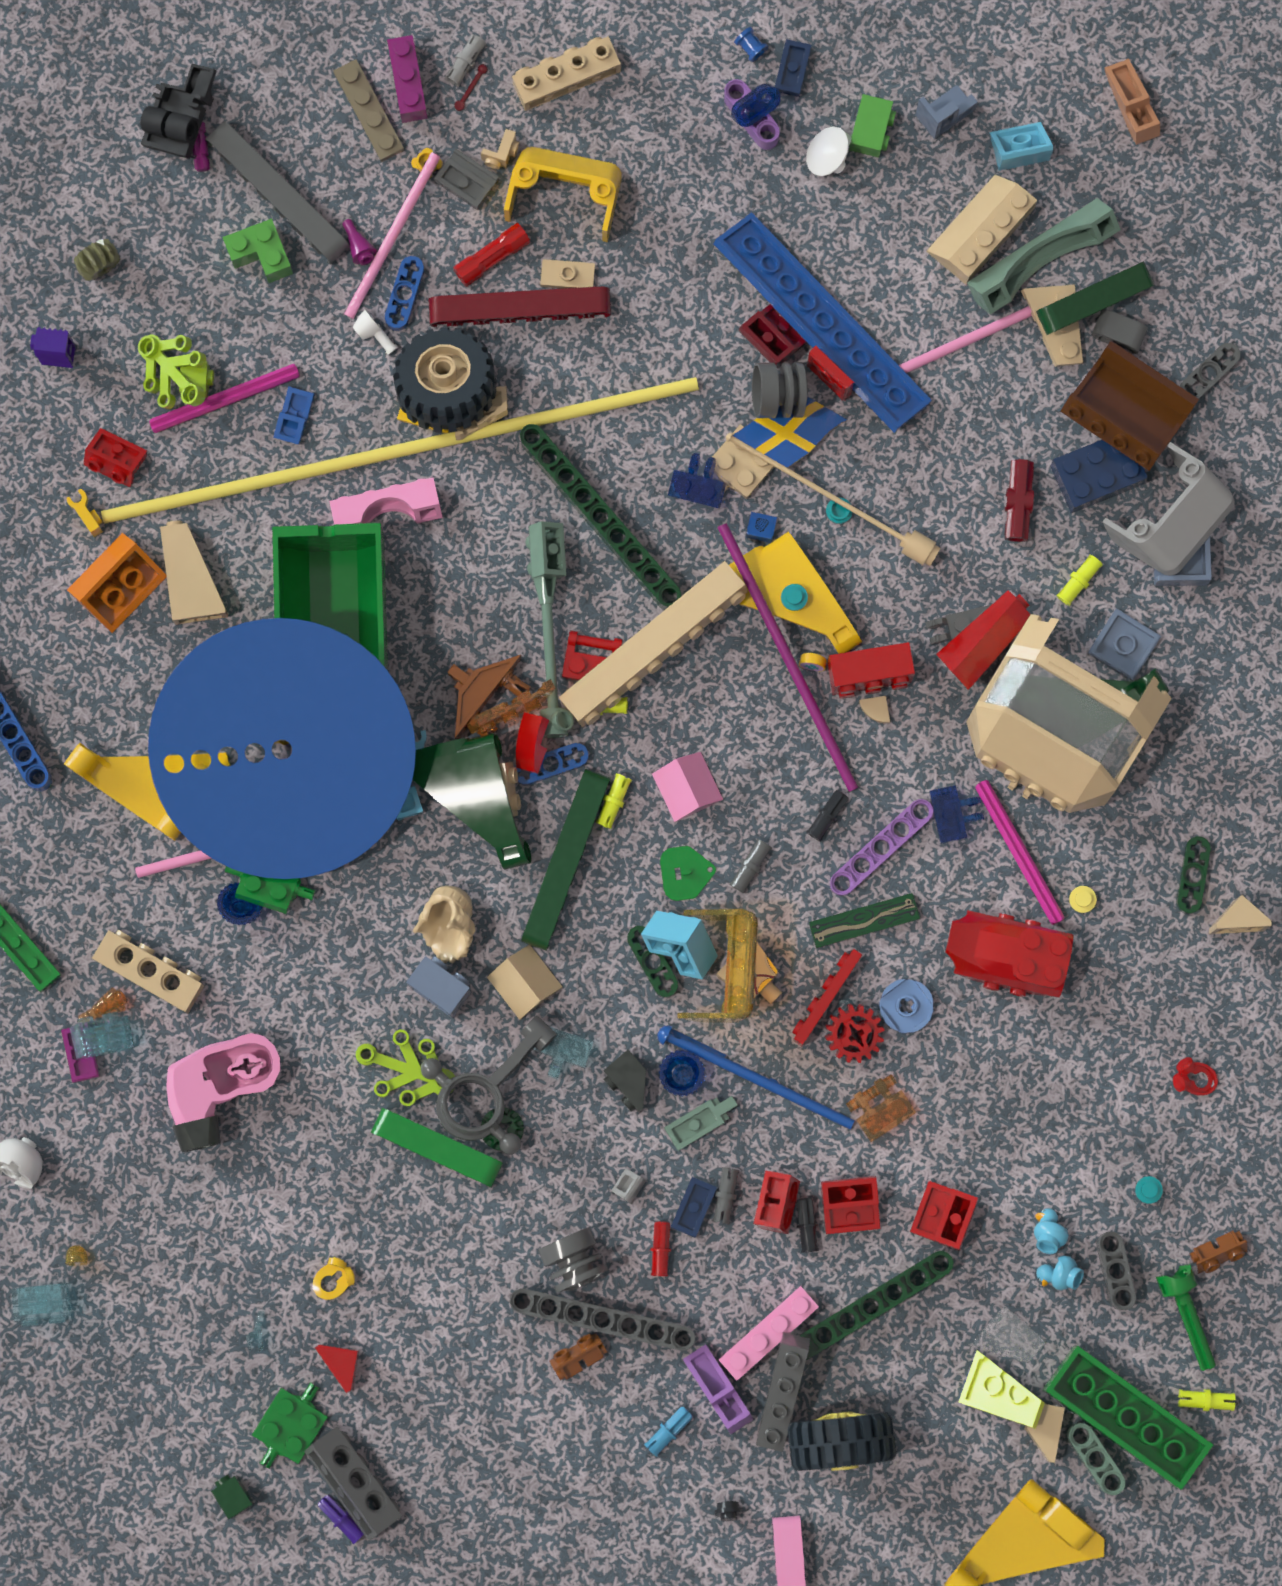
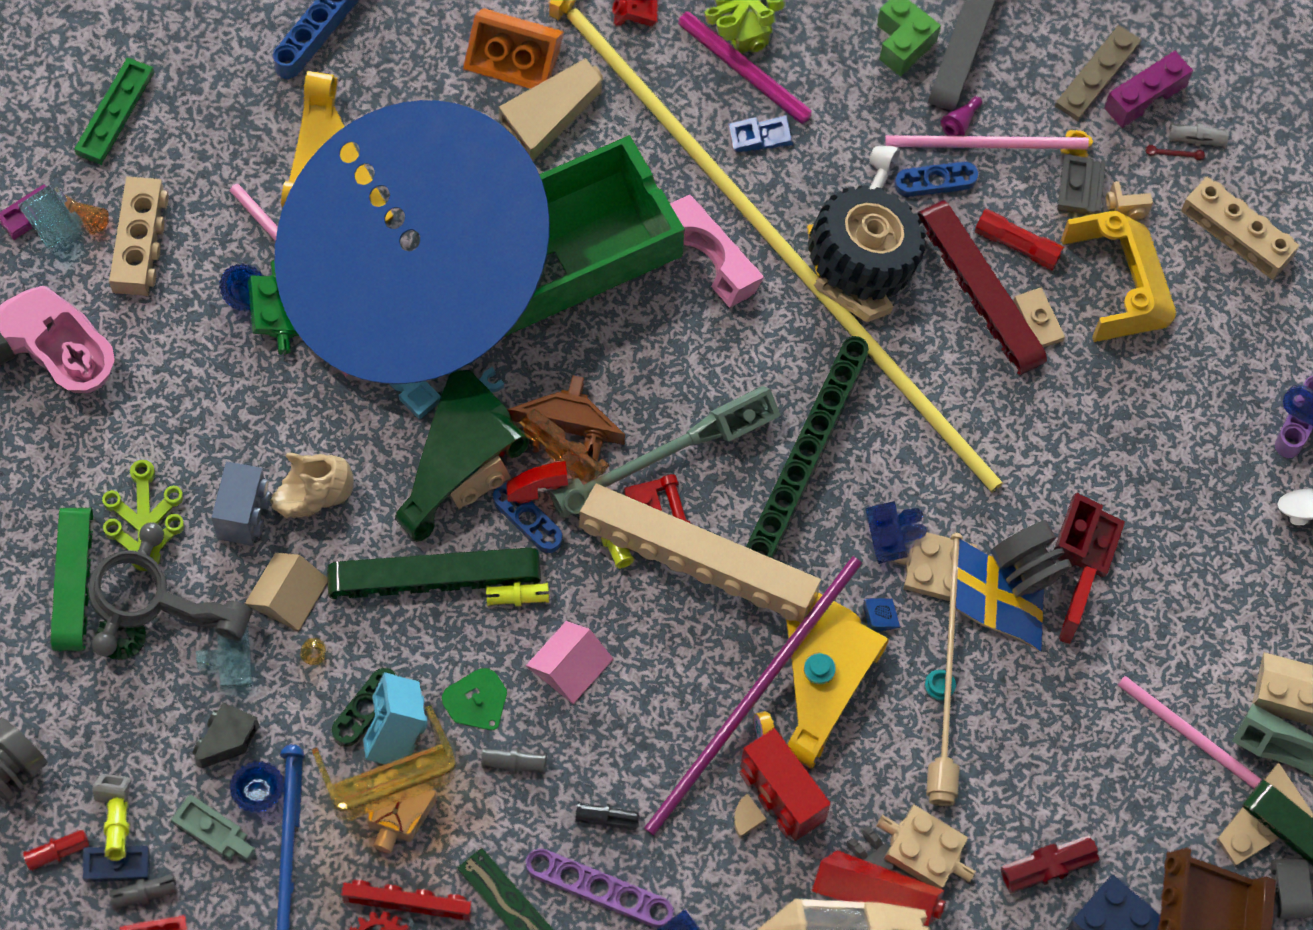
camera: 60 degrees right, 15 degrees down
blue plate [714,212,932,433] -> none
none -> neon yellow pin [103,798,130,861]
none -> clear yellow hinge [300,638,326,665]
none -> tan plate [876,805,976,889]

